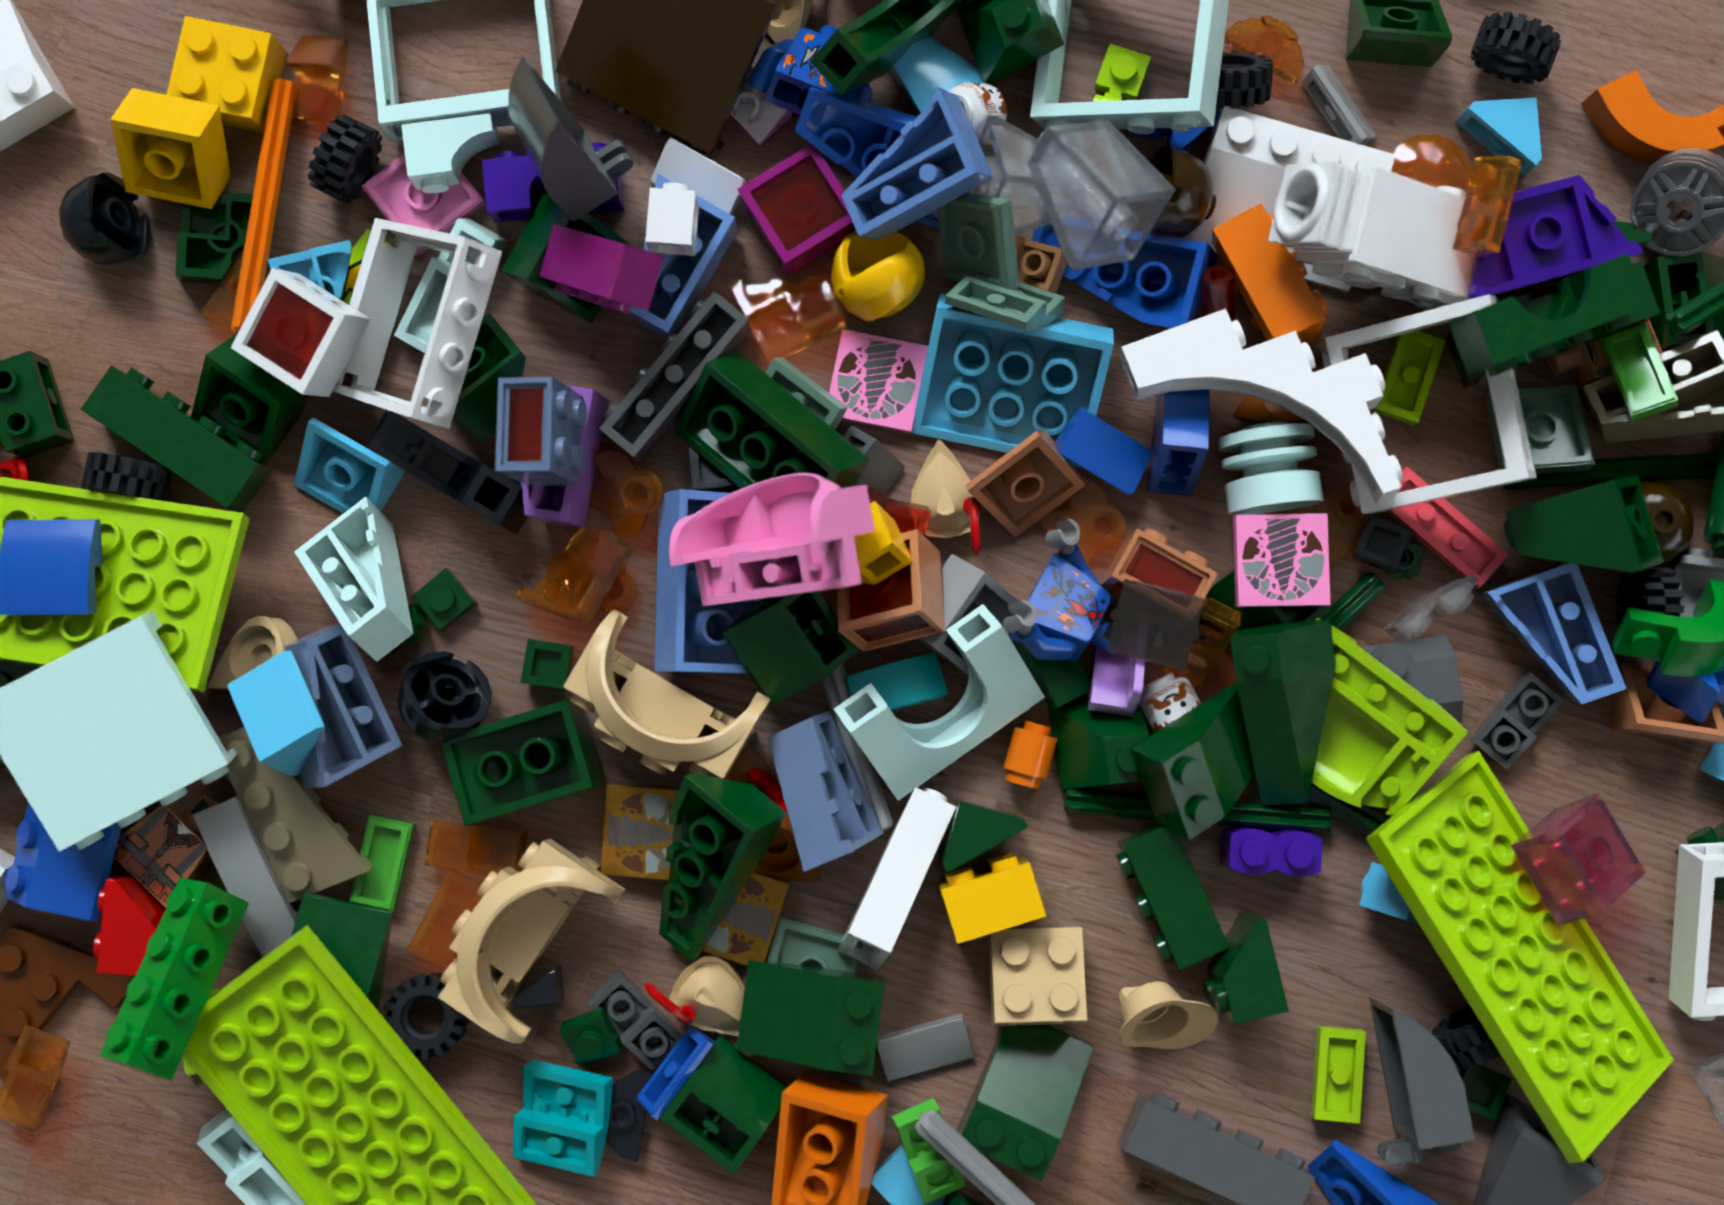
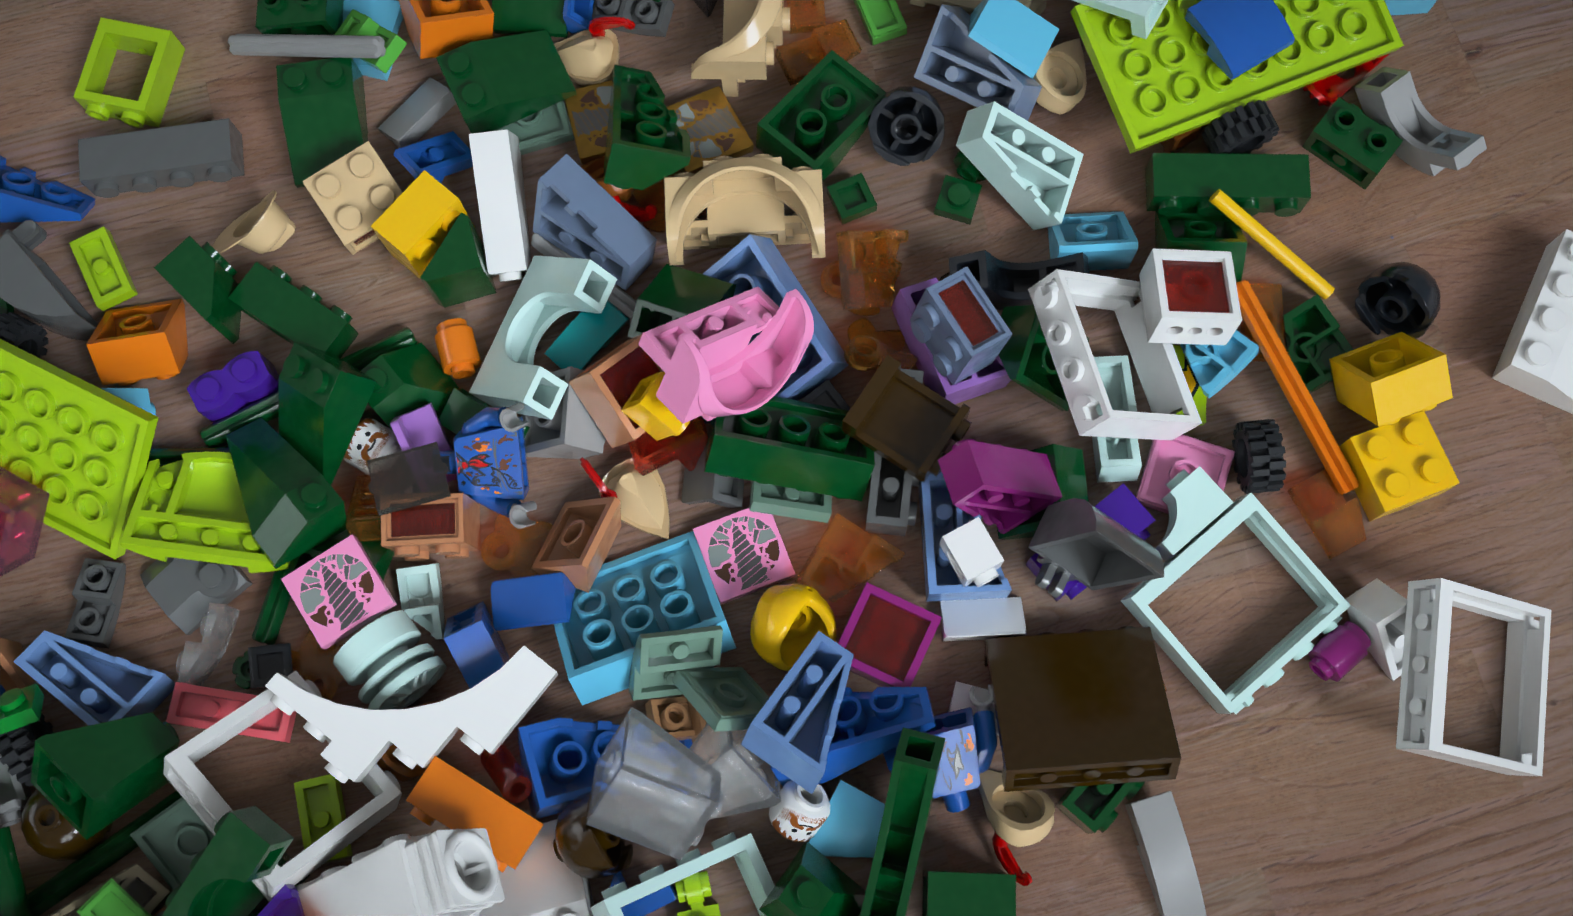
camera: 150 degrees right, 10 degrees down
none -> orange slope [86,298,188,386]
none -> blue slope [393,131,473,184]
none -> light aqua slope [396,563,445,639]
none -> dark brown panel [842,355,972,483]
none -> yellow bar [1209,189,1335,300]

